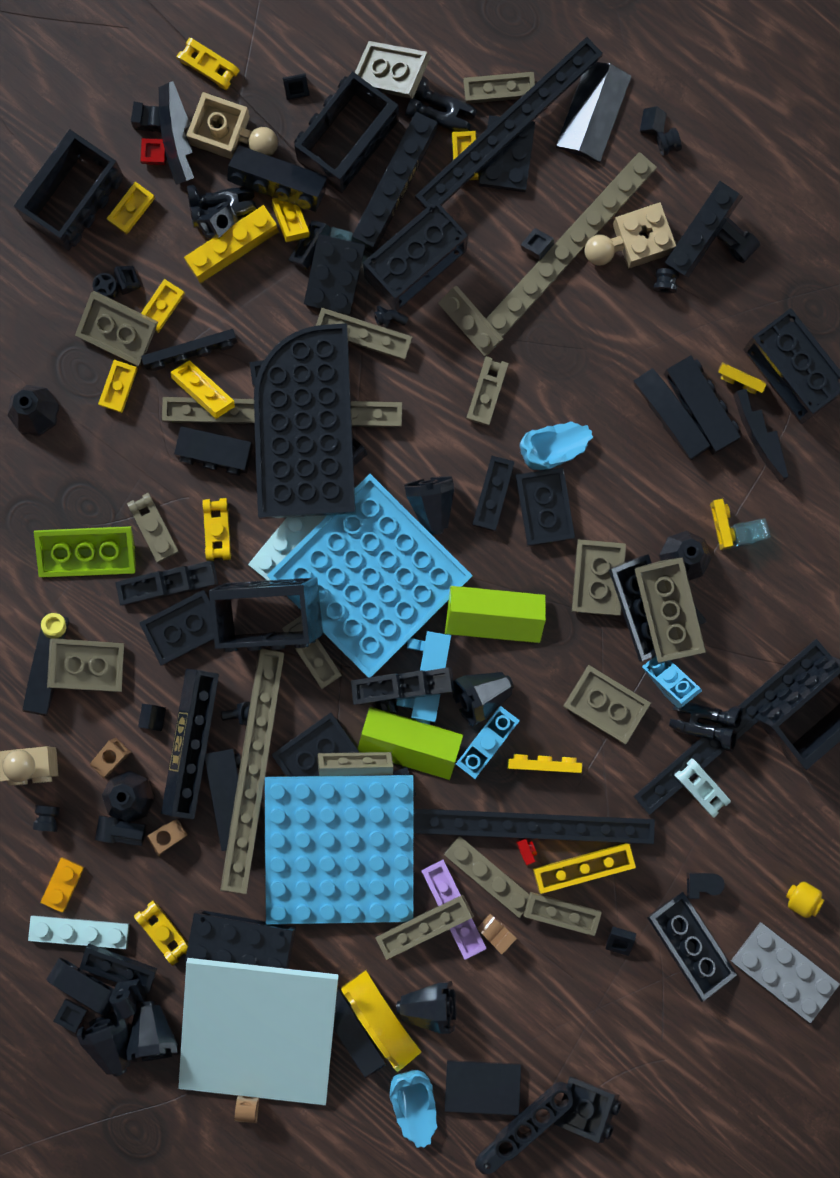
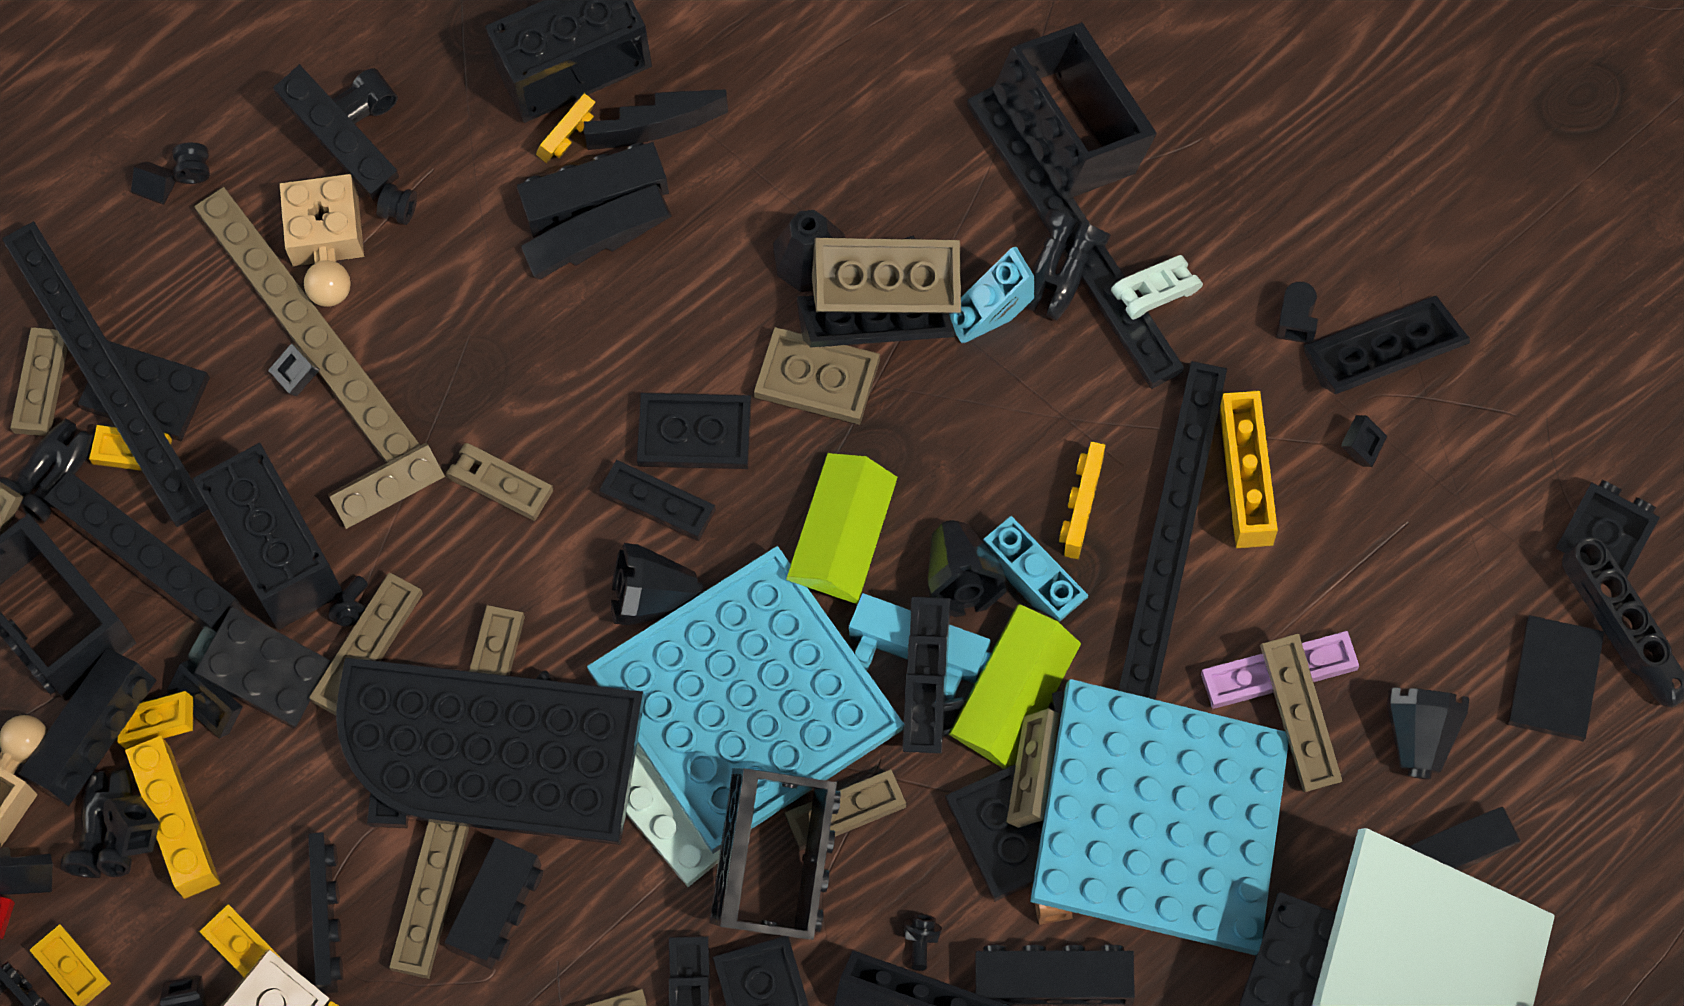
camera: 75 degrees left, 15 degrees down
yellow plate [171,360,235,419] -> none
yellow plate [203,498,231,561] -> none
dark tan plate [220,649,284,895] -> none
yellow windscreen [341,970,421,1072] -> none
medium azure hair [390,1070,437,1148] -> none
dark tan plate [444,836,530,918] -> none
medium nougat leg [477,914,517,954] -> none
red plate [516,838,537,866] -> none
medium azure hair [520,421,593,470] -> none
dark tan plate [524,892,602,936] -> none
black slope [556,62,631,163] -> none
dark tan plate [563,665,651,745] -> none
yellow plate [710,499,736,550] -> none
light grey plate [731,922,840,1023] -> none
clear light blue leg [732,518,771,548] -> none
yellow head [786,882,825,918] -> none

